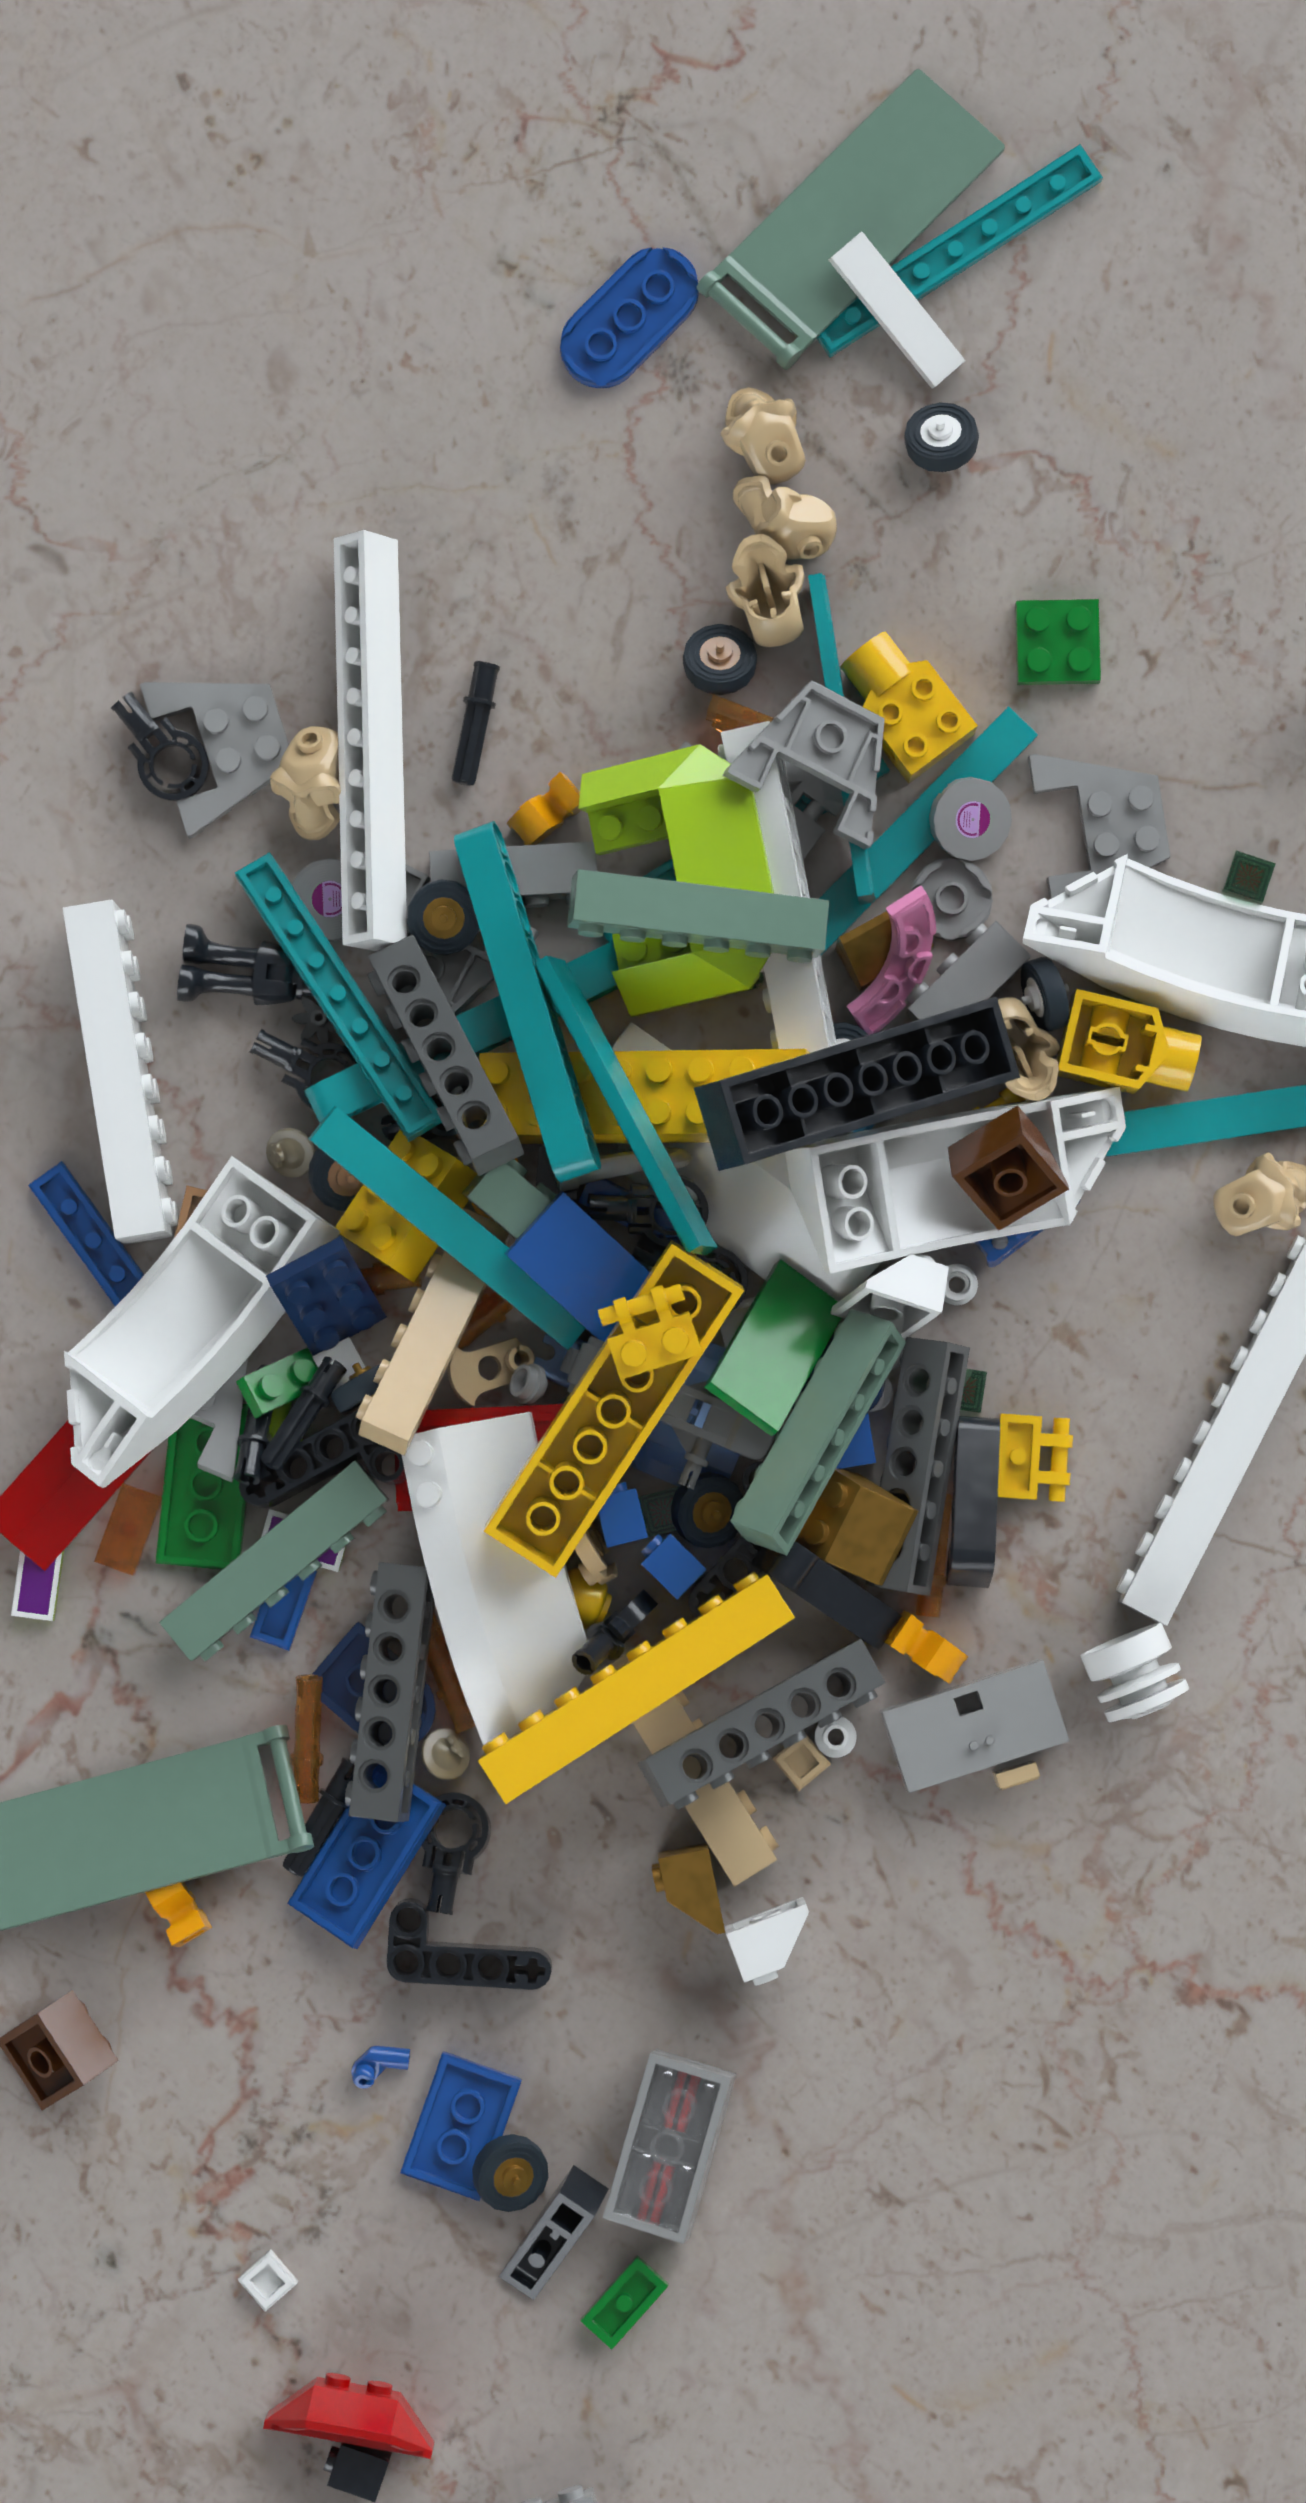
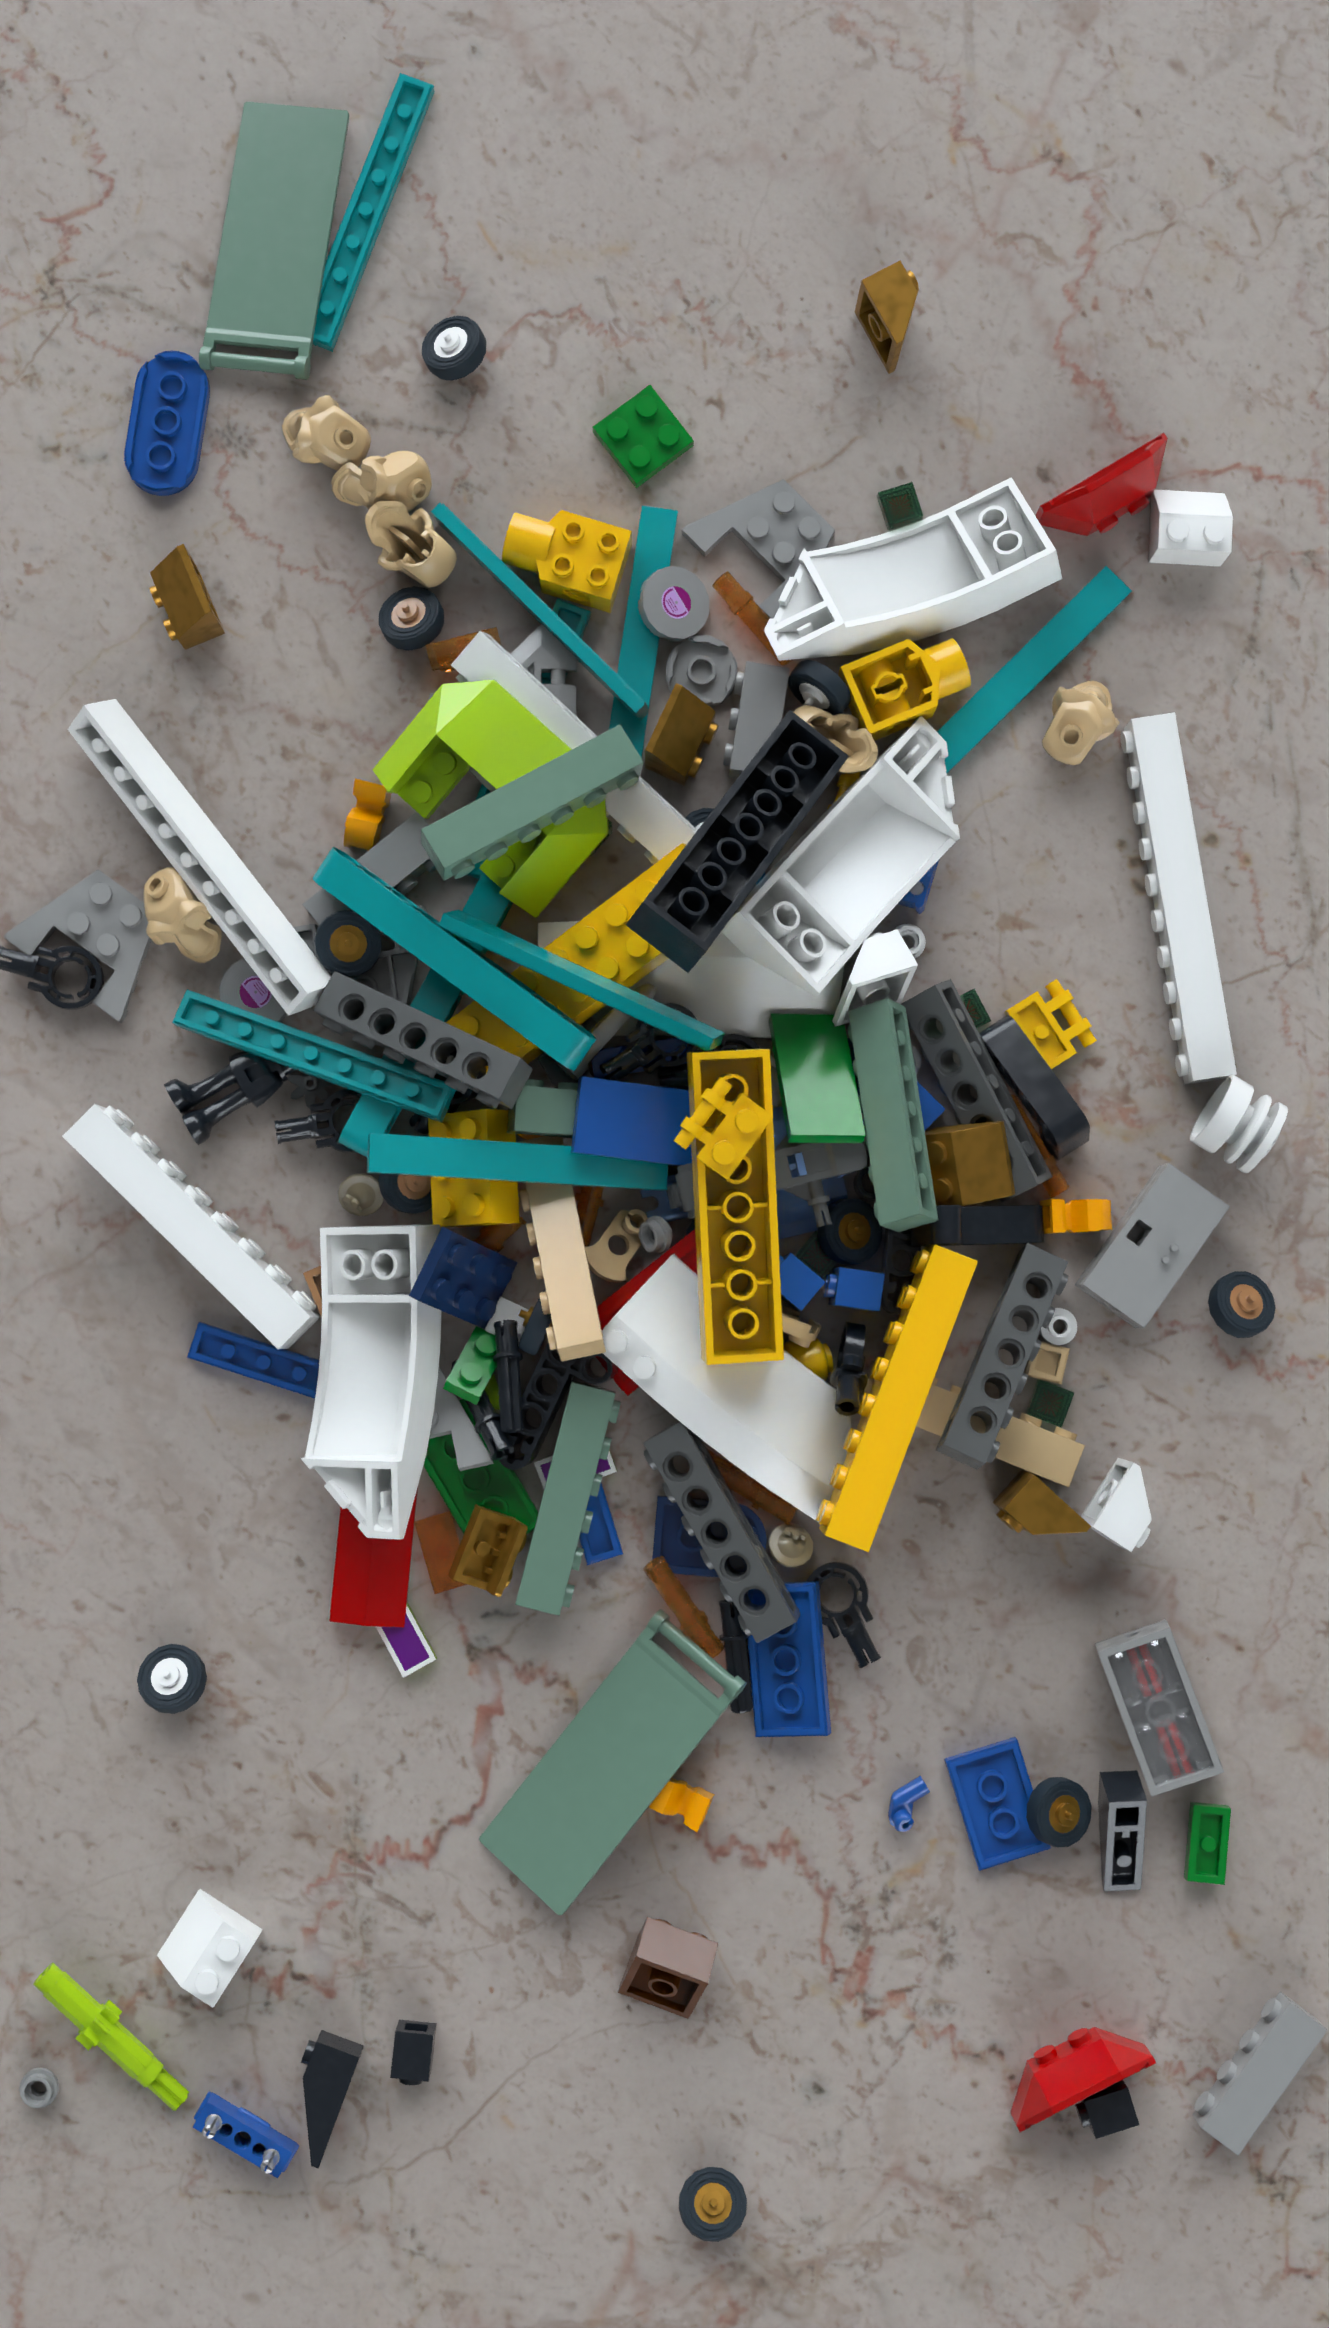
camera: 45 degrees left, 0 degrees up
white tile [238,2249,298,2312] -> none
black beam [387,1898,552,1990] -> none
black axle [452,661,500,786] -> none
light grey wing [723,680,885,850] -> none
white tile [828,231,966,389] -> none
bright pink tile [846,885,936,1035] -> none
reddish brown slope [947,1105,1069,1231] -> none
tan tile [992,1760,1040,1790] -> none
none -> pearl gold slope [149,544,225,650]
none -> pearl gold bracket [448,1505,528,1597]
none -> clear orange axle [712,571,792,666]
none -> clear green tile [1025,1379,1074,1428]
none -> black wheel [1208,1271,1276,1338]

